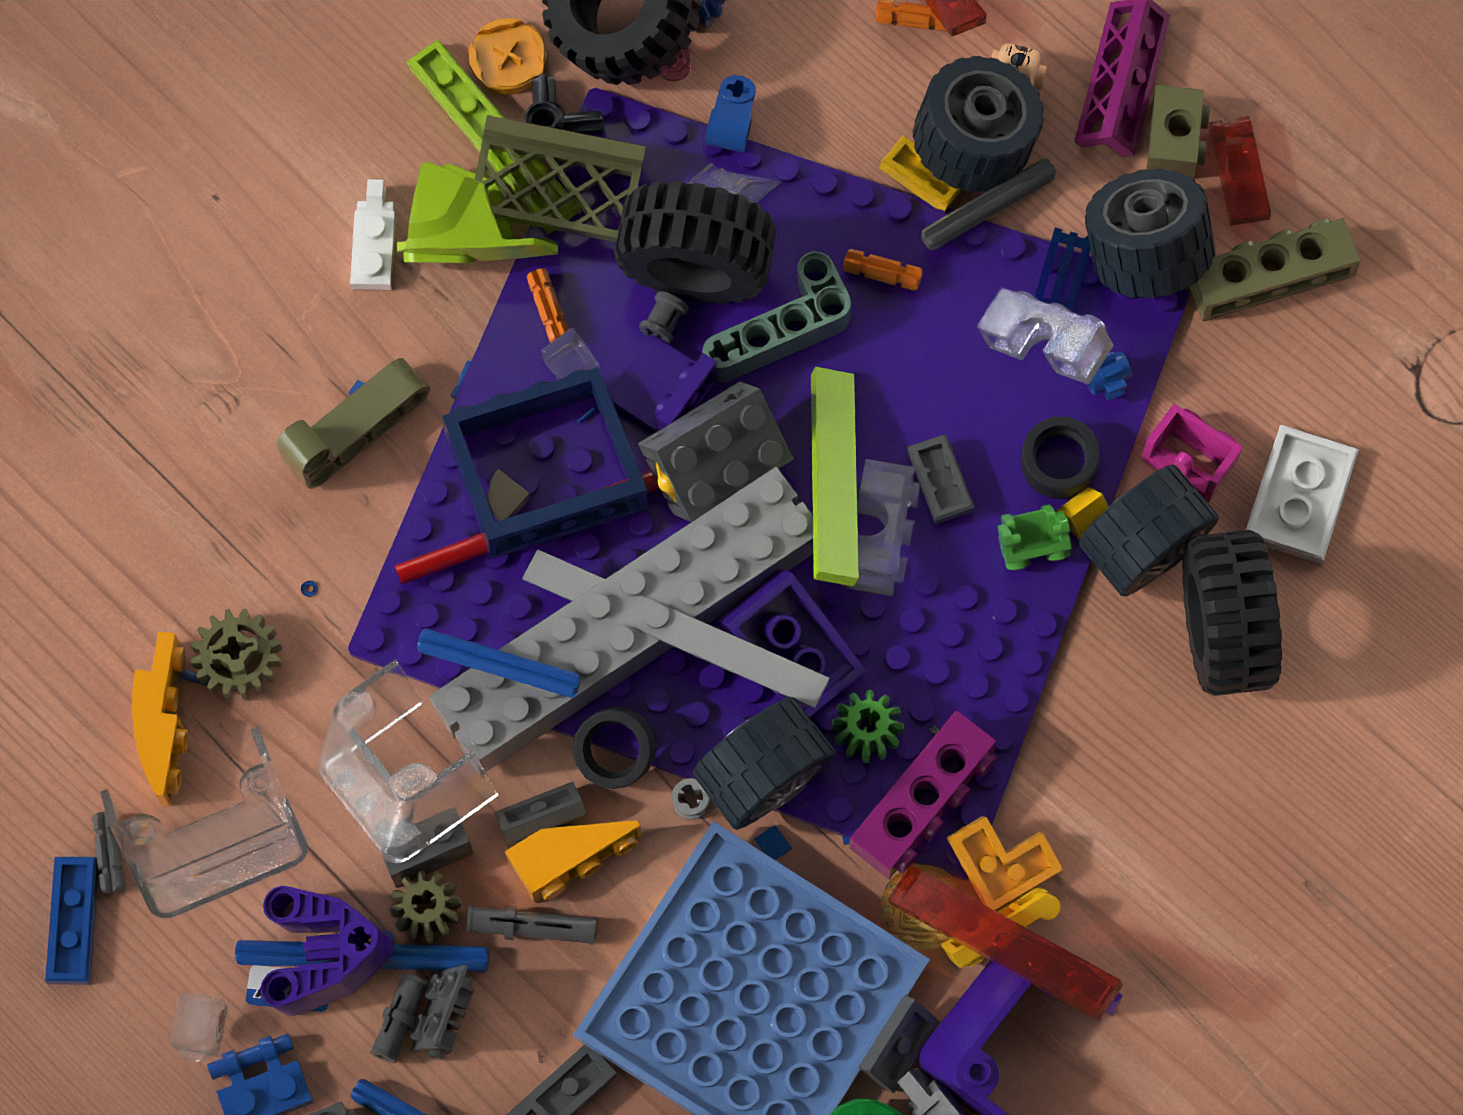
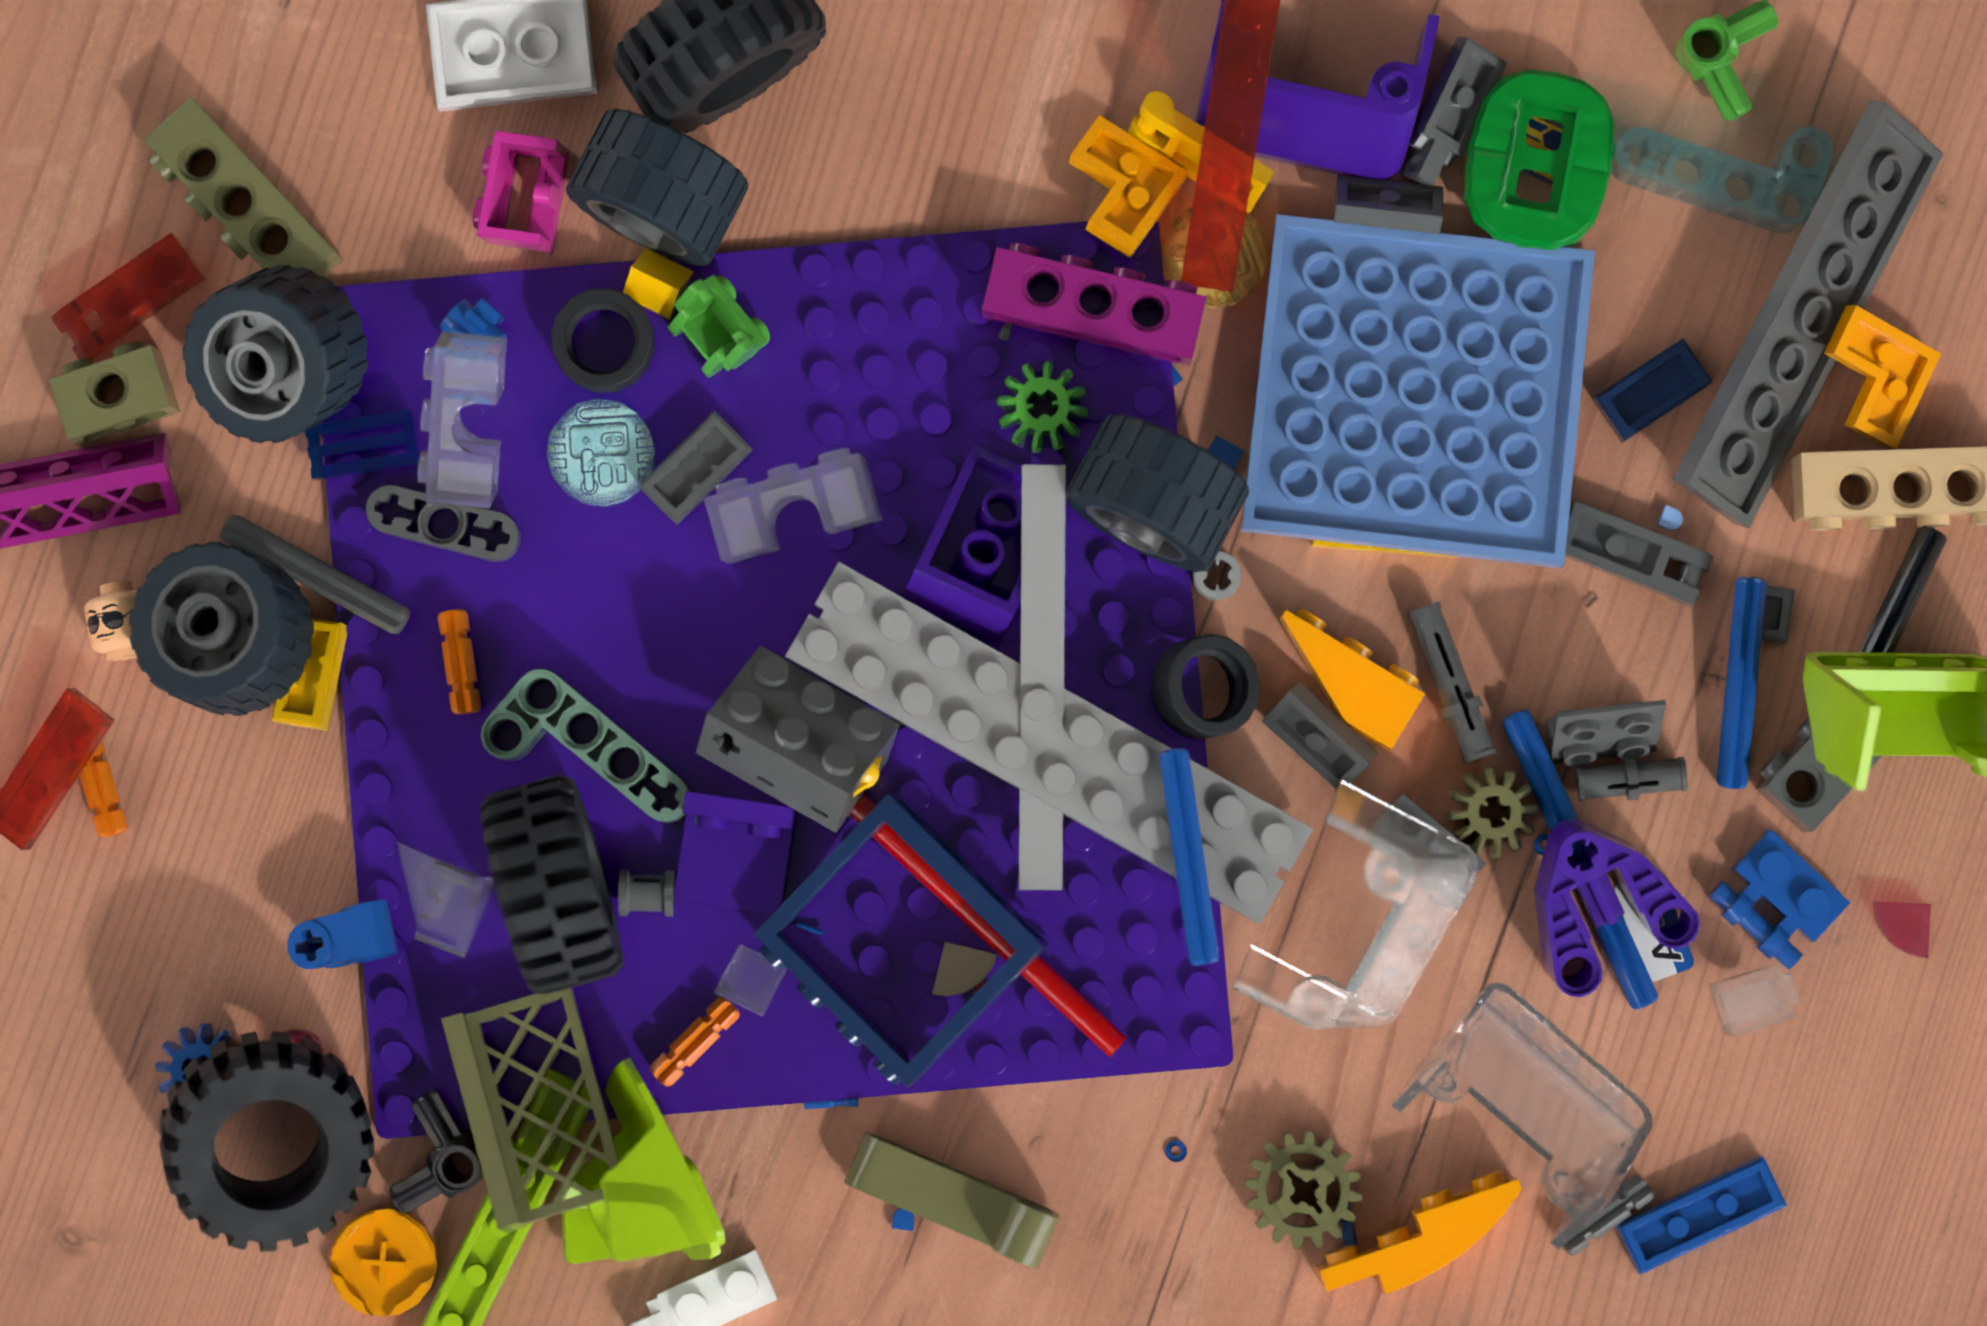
camera: 115 degrees left, 15 degrees up
lime tile [811,366,859,586] -> none
none -> dark grey beam [366,485,521,562]
none -> clear light blue tile [547,399,655,507]

